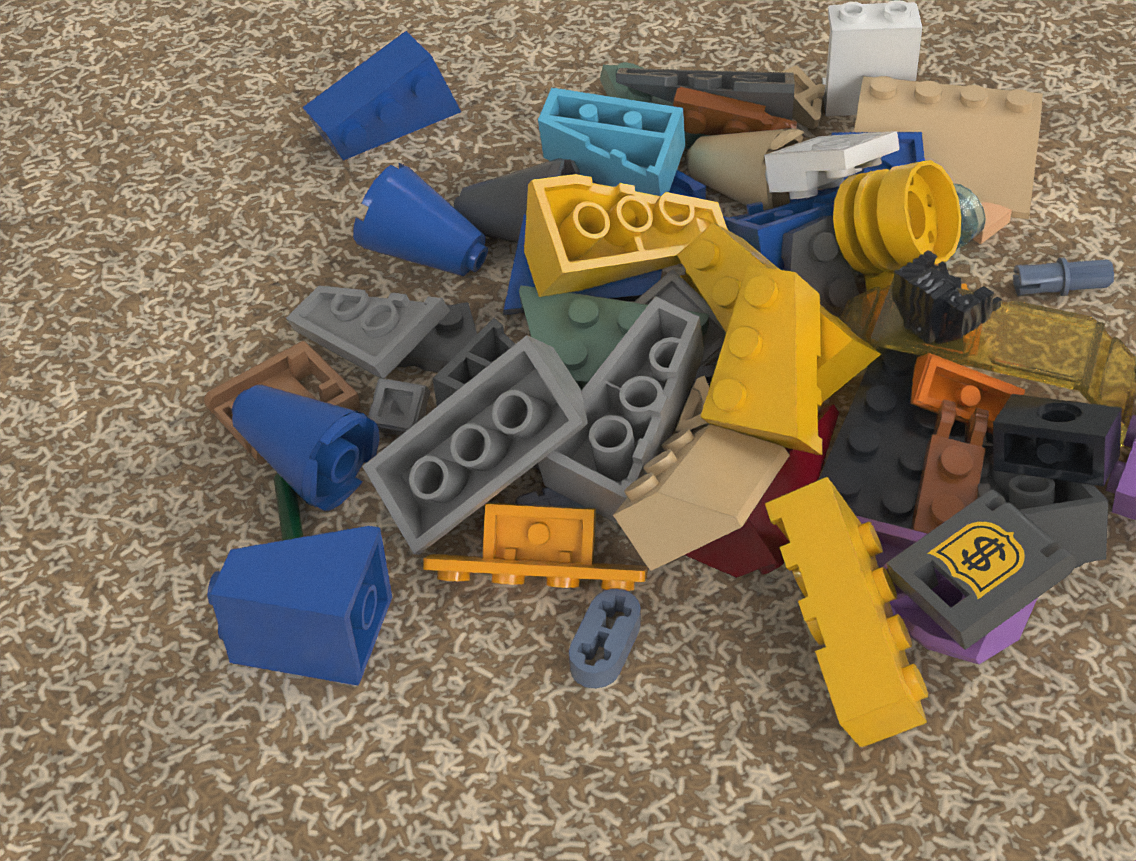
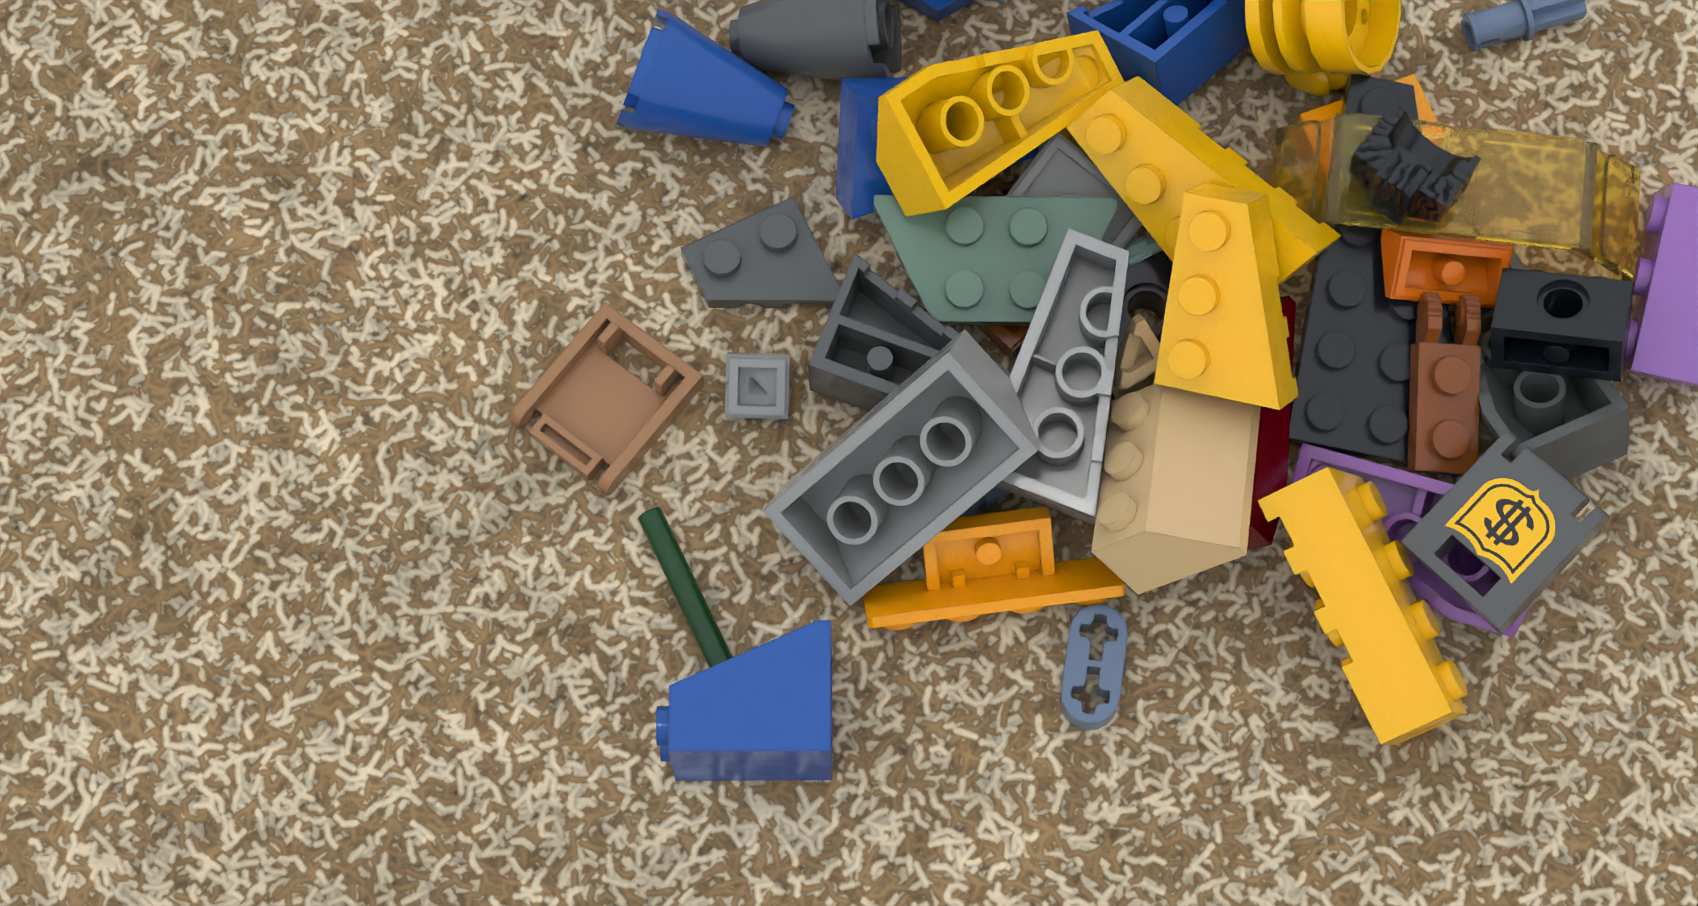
camera: 15 degrees left, 25 degrees up
blue cone [232,384,380,511] -> none
light grey wing [286,285,450,379] -> none
dark grey wing [782,215,863,318] -> none

